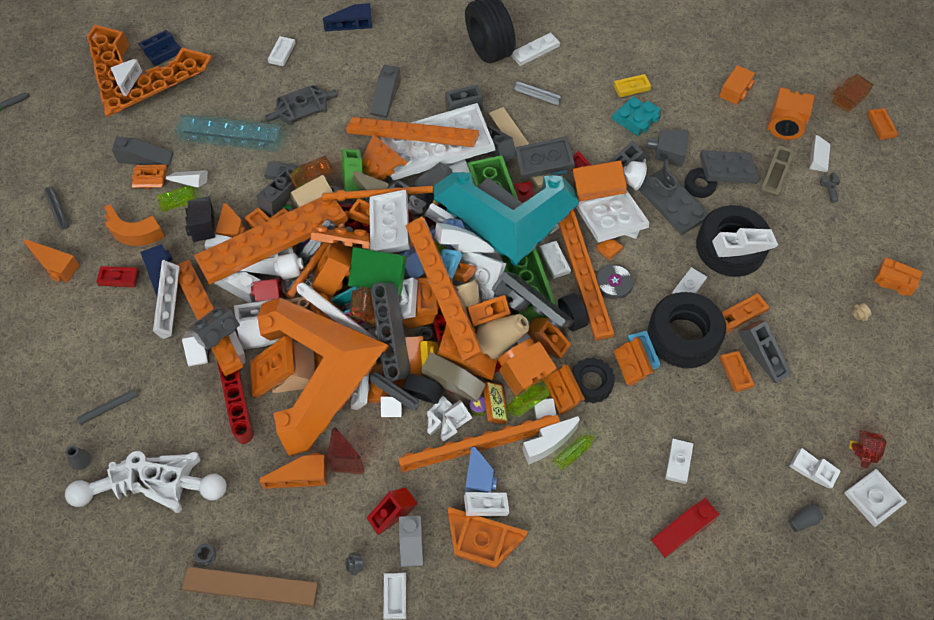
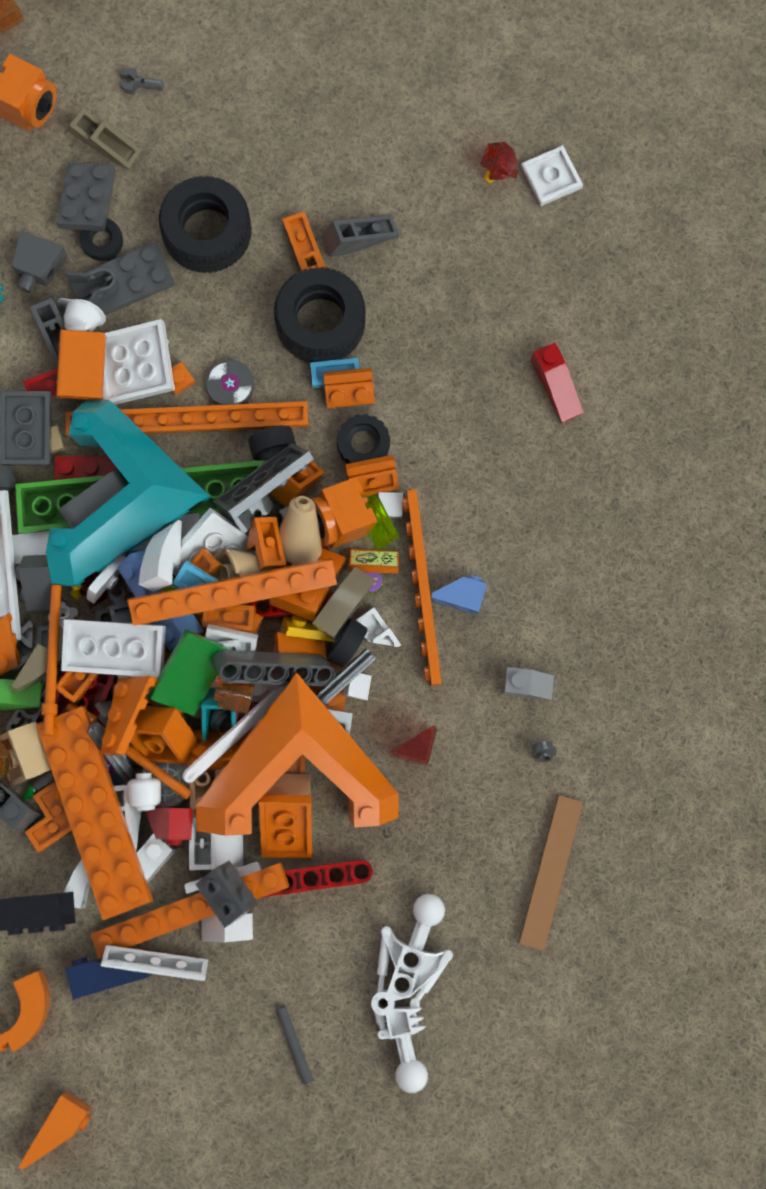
camera: 85 degrees left, 20 degrees up
dark grey cone [65,445,91,470] -> none
red plate [96,266,140,288] -> none
dark grey bush [194,544,216,566] -> none
orange slope [215,203,246,238] -> none
orange slope [260,453,327,489] -> none
red slope [367,487,418,535] -> none
white tile [383,573,406,620] -> none
dark grey plate [415,326,435,342] -> none
white slope [440,400,472,442] -> none
orange wing [448,507,528,569] -> none
white plate [464,492,510,516] -> none
white slope [523,416,580,465] -> none
white plate [539,241,571,279] -> none
clear neon green slope [553,435,594,470] -> none
white plate [665,439,693,484] -> none
white plate [671,267,707,294] -> none
white slope [712,228,778,257] -> none
orange plate [719,351,755,393] -> none
dark grey cone [788,504,823,532] -> none
white slope [789,448,841,488] -> none
white slope [809,135,830,172] -> none
tan plate [852,303,871,321] -> none
orange brick [873,257,923,297] -> none

